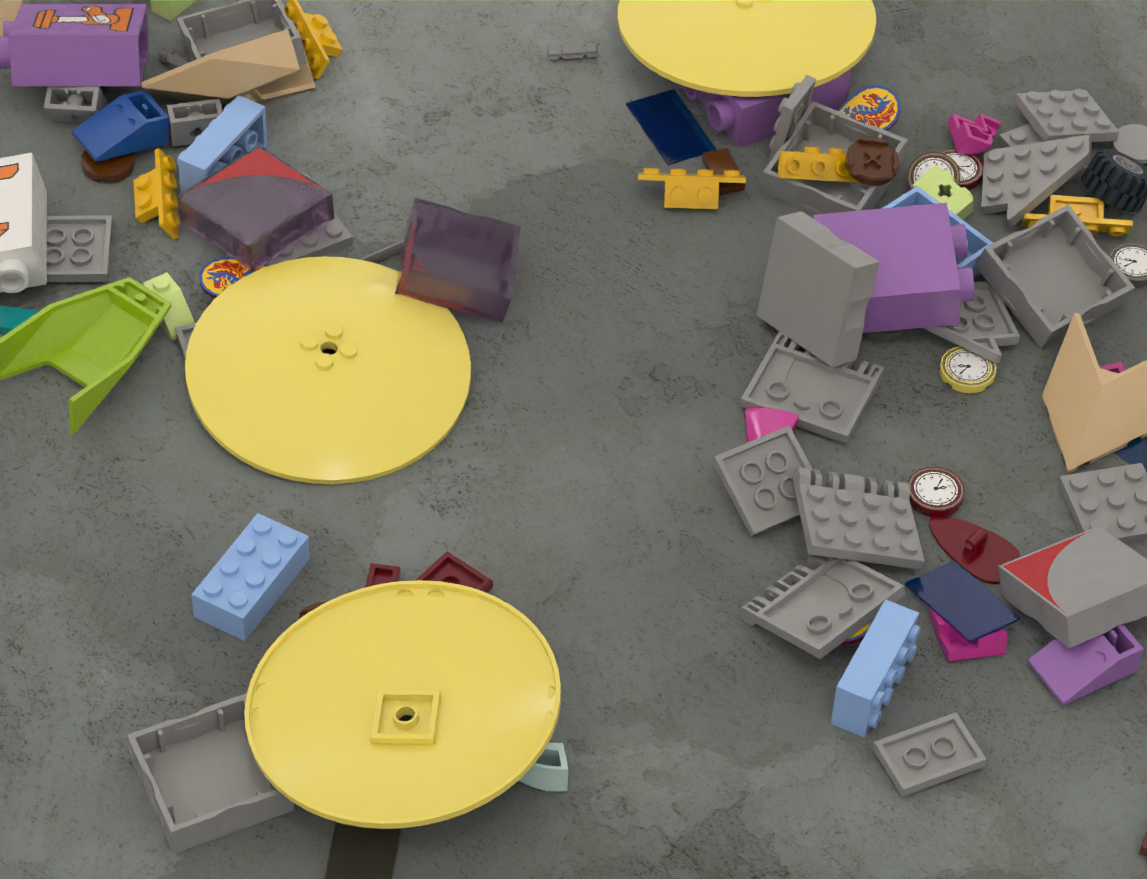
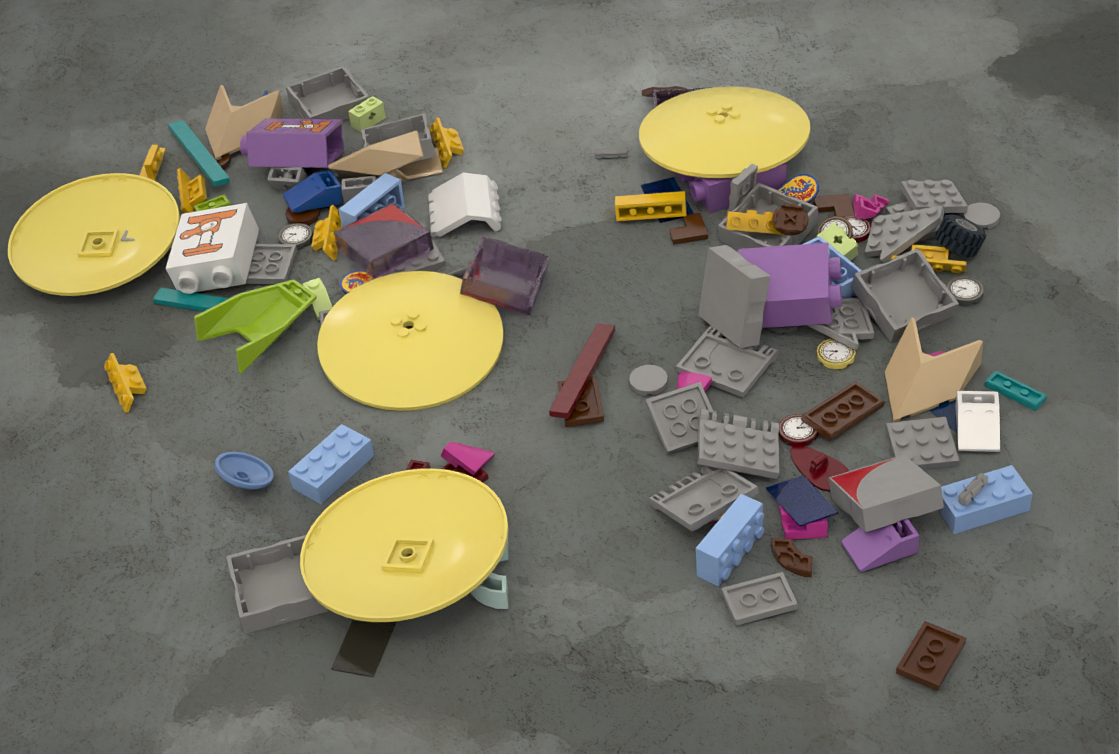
camera: 15 degrees right, 5 degrees down
yellow bracket [637,168,746,209] -> none
none -> medium blue dish [214,452,274,490]
none -> tile [278,223,313,250]
none -> white hinge [428,172,502,237]
none -> dark pink slope [441,441,495,476]
none -> dark red tile [549,323,615,419]
none -> reddish brown plate [557,376,604,427]
none -> yellow brick [615,191,686,221]
none -> light grey tile [629,365,668,396]
none -> reddish brown tile [771,538,813,578]
none -> reddish brown tile [801,381,885,441]
none -> reddish brown tile [814,194,854,217]

